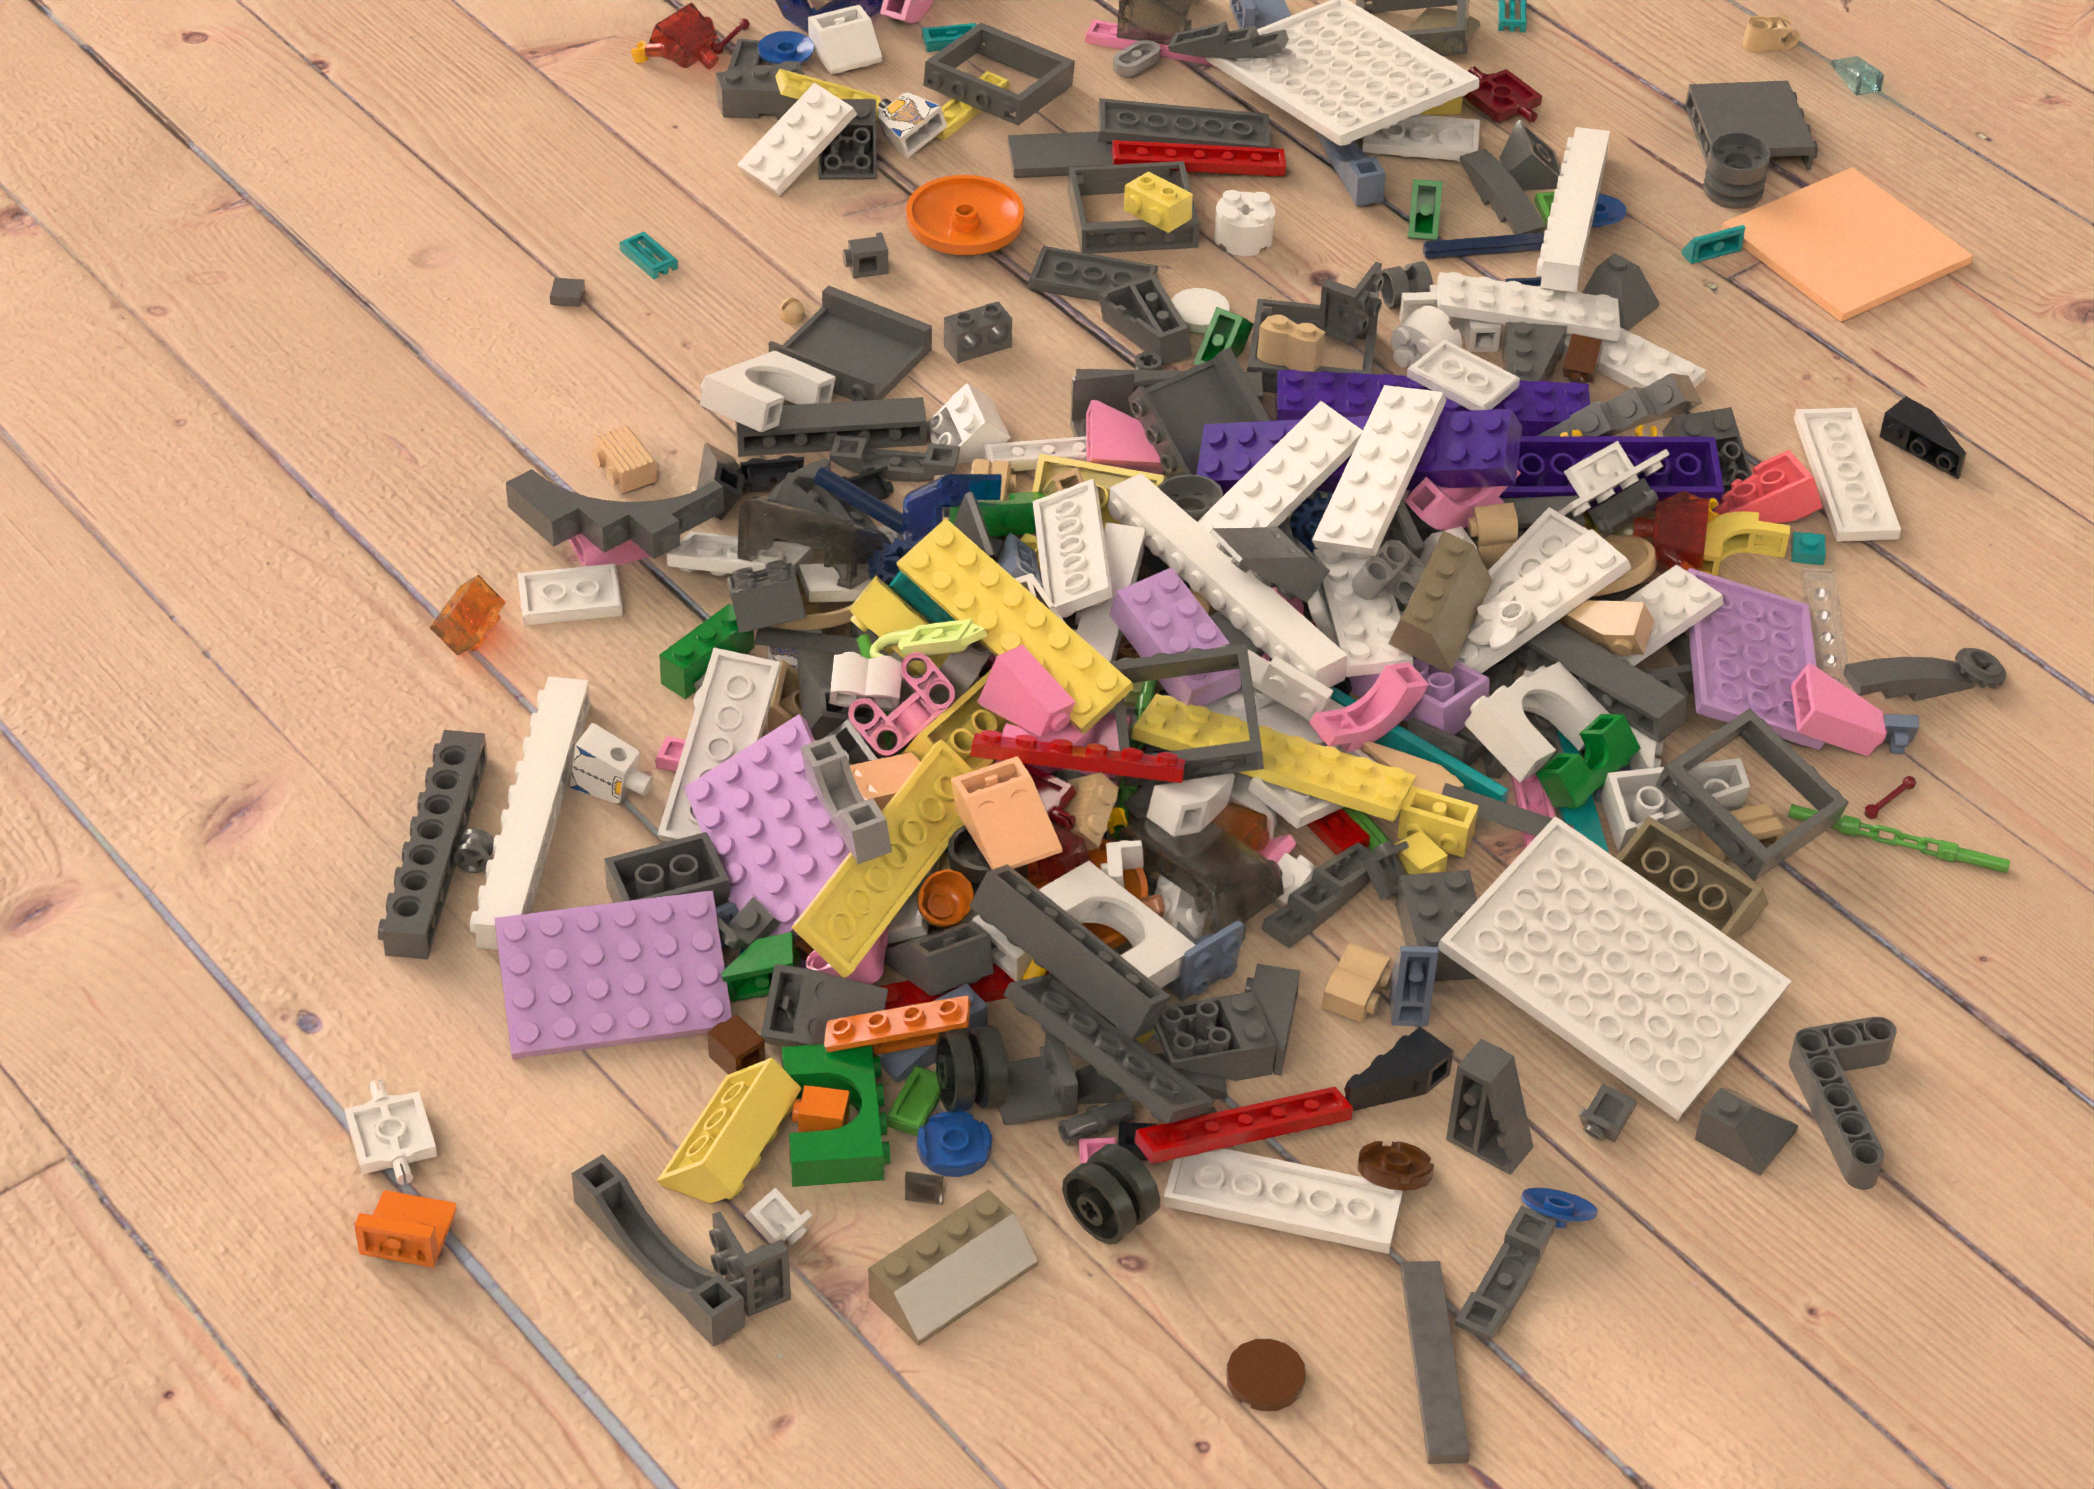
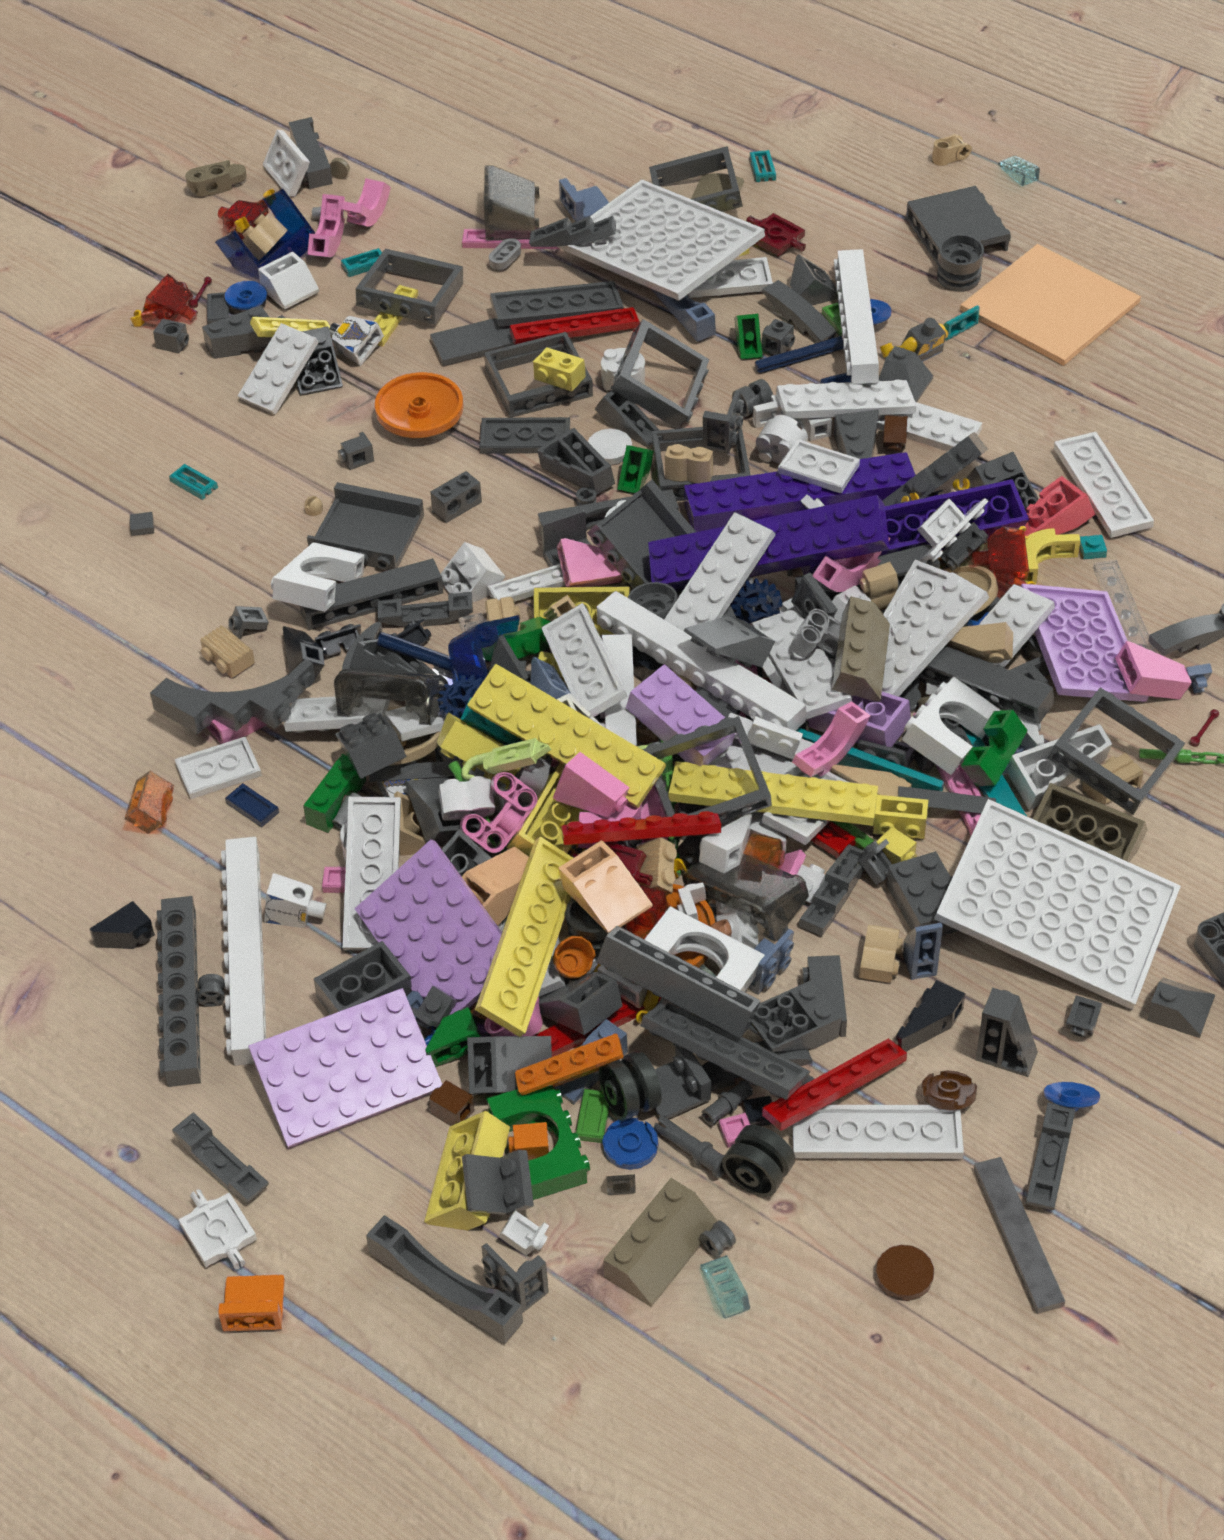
camera: 10 degrees left, 5 degrees up
light grey arch [801,735,892,864] -> none
white plate [1312,385,1447,556] -> none
white plate [1467,600,1532,650] -> none
black slope [1879,396,1966,479] -> none
none -> black slope [89,901,155,949]
none -> dark grey brick [153,319,189,354]
none -> dark grey slope [172,1112,269,1203]
none -> dark blue tile [225,783,279,828]
none -> dark grey bracket [228,606,269,639]
none -> dark grey bracket [462,1150,534,1215]
none -> dark grey slope [595,390,659,448]
none -> dark grey window [610,319,710,429]
none -> dark grey pin [654,1116,725,1178]
none -> dark grey wheel [700,1220,736,1257]
none -> clear light blue slope [700,1255,750,1319]
none -> dark grey brick [762,319,795,355]
none -> torso [880,318,948,362]

